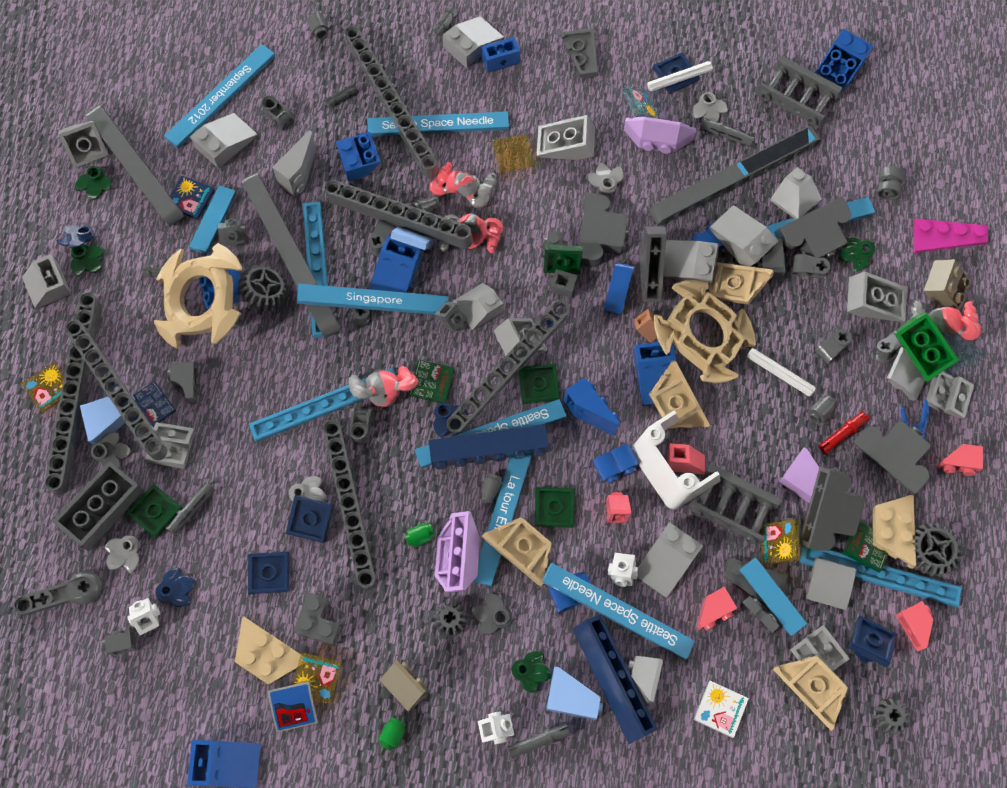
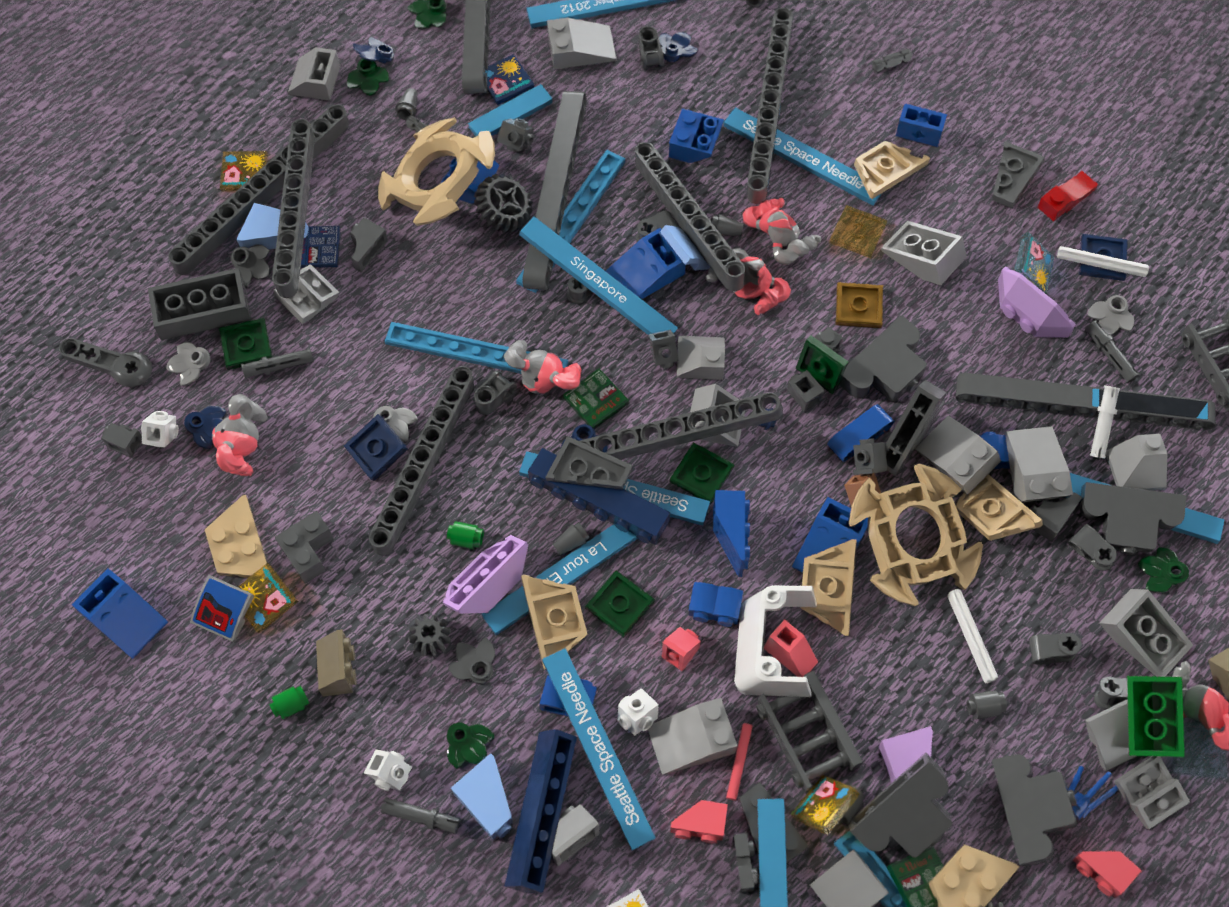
camera: 40 degrees right, 5 degrees down
dark blue tile [248,551,290,595] -> none
light grey slope [273,130,317,197] -> none
dark grey axle [325,84,357,108] -> none
light grey slope [442,16,504,68] -> none
light grey plate [588,162,623,194] -> none
red pin [818,411,870,455] -> none
none -> hair [212,394,268,476]
none -> dark grey cone [395,88,418,120]
none -> dark grey wing [545,436,633,490]
none -> dark blue plate [659,32,698,62]
none -> coral bar [726,723,753,801]
none -> pearl gold tile [836,282,883,328]
none -> dark grey brick [853,438,887,475]
none -> tan wing [854,141,930,199]
none -> red slope [1037,171,1098,222]
none -> white pin [1090,385,1120,459]

